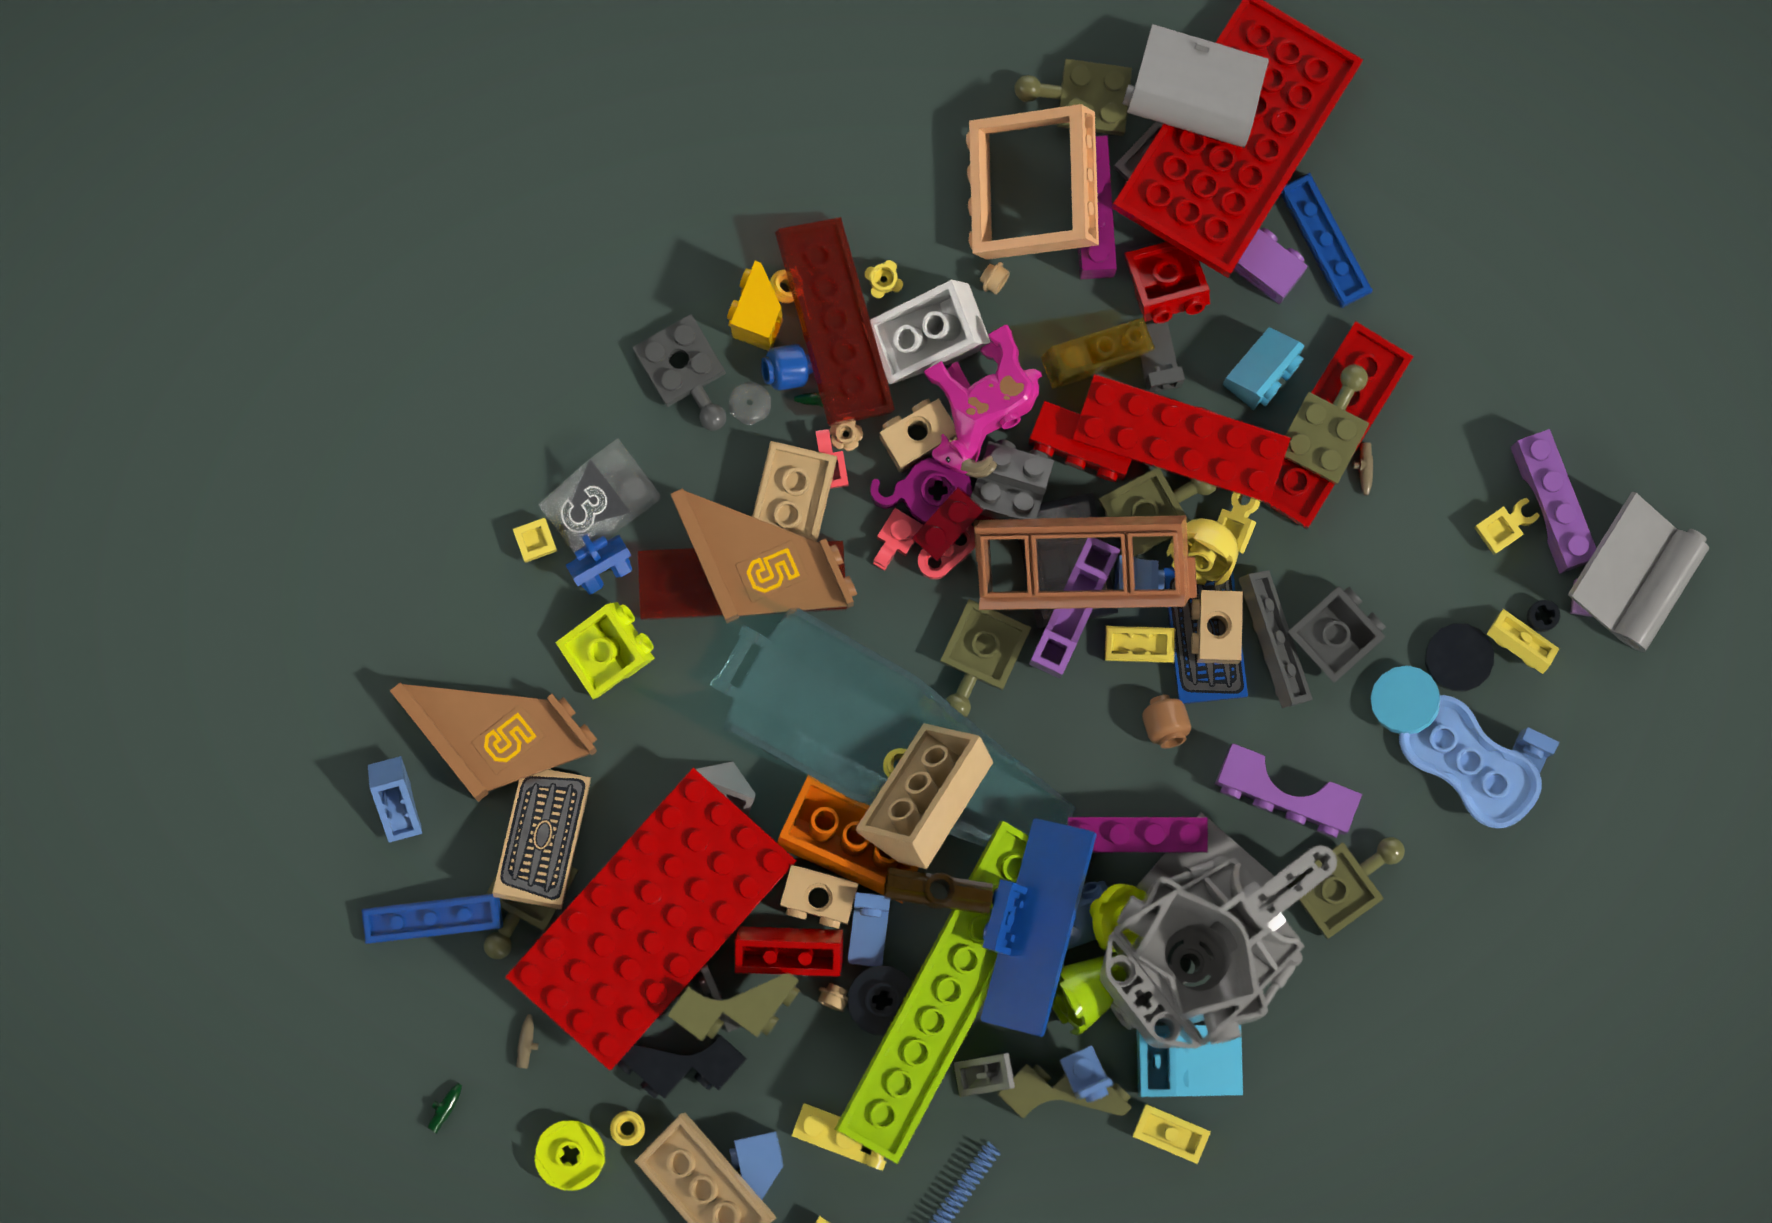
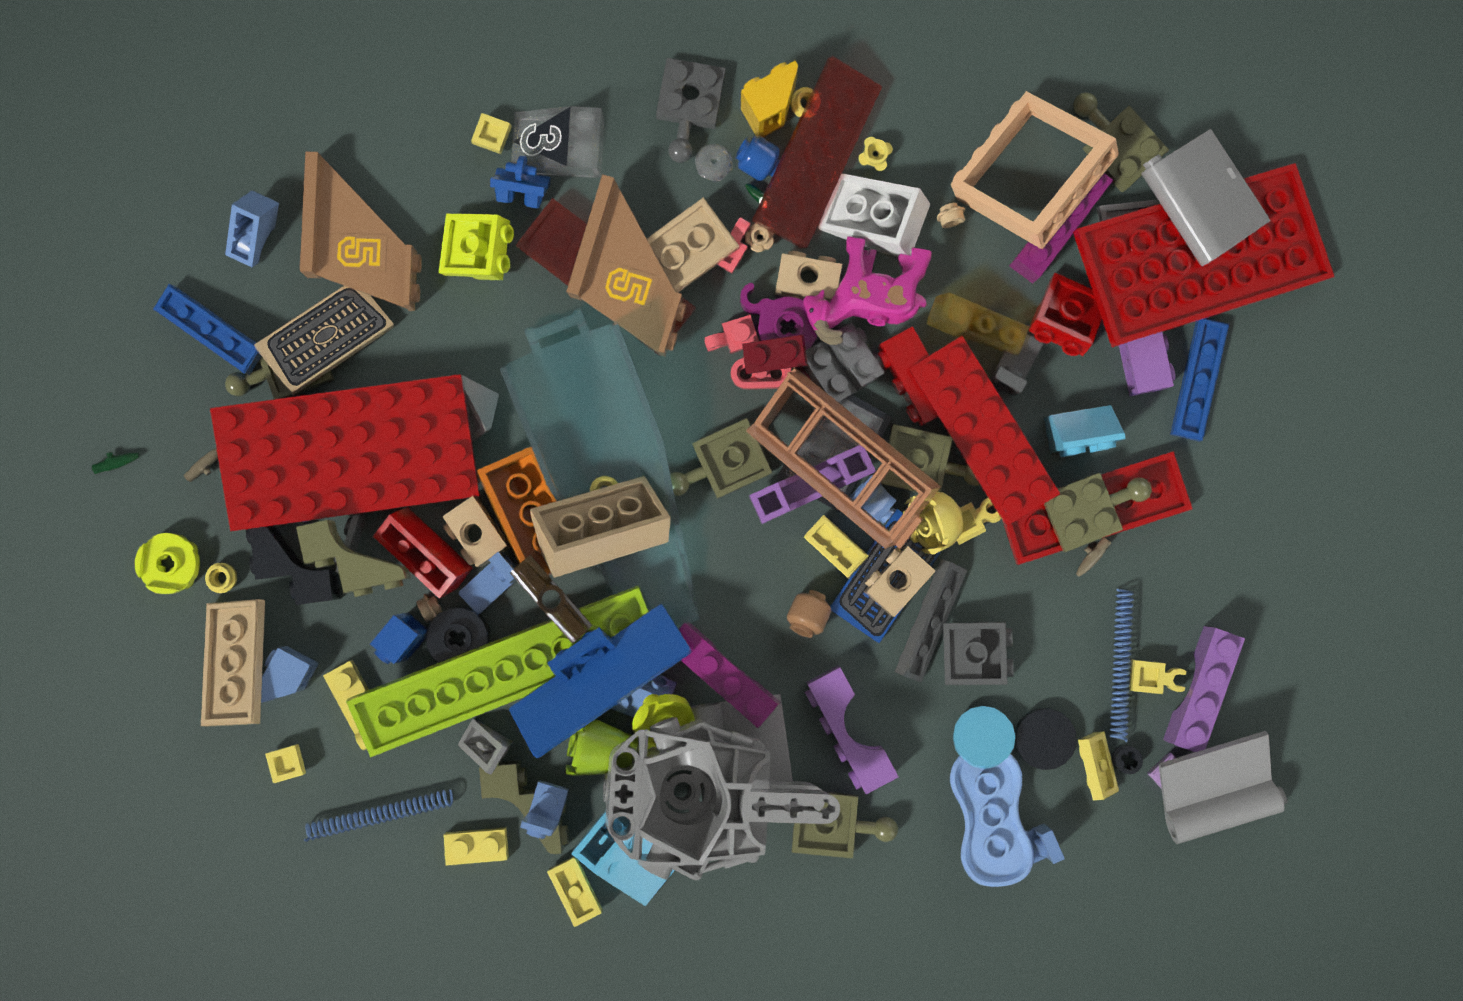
camera: 45 degrees right, 5 degrees up
none -> blue brick [370,613,428,664]
none -> light yellow plate [444,827,509,866]
none -> medium blue piece [1109,589,1134,742]

